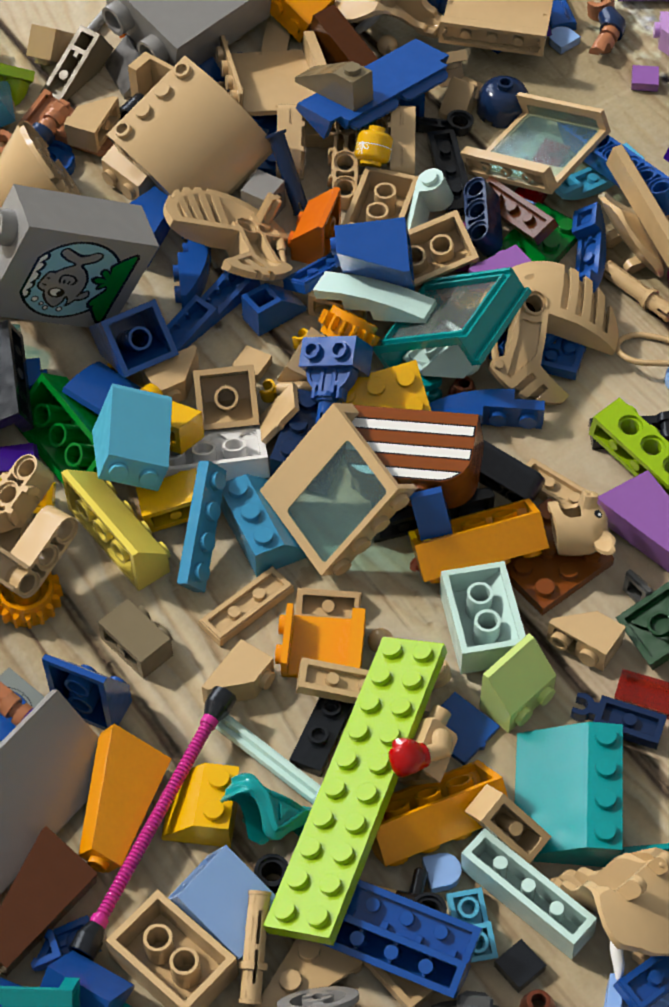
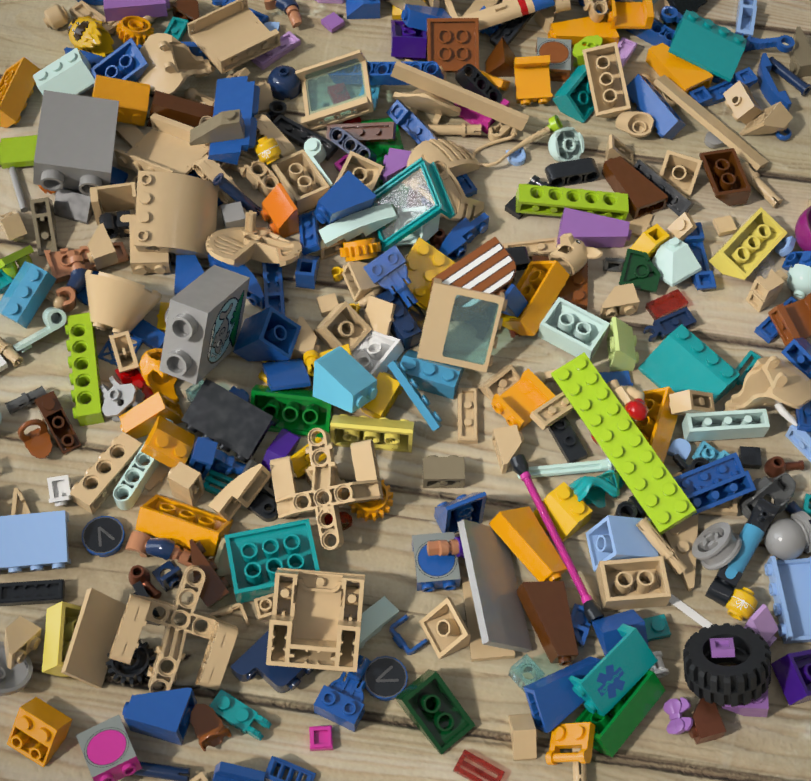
camera: 50 degrees left, 5 degrees up
none -> lavender tile [251,31,301,70]

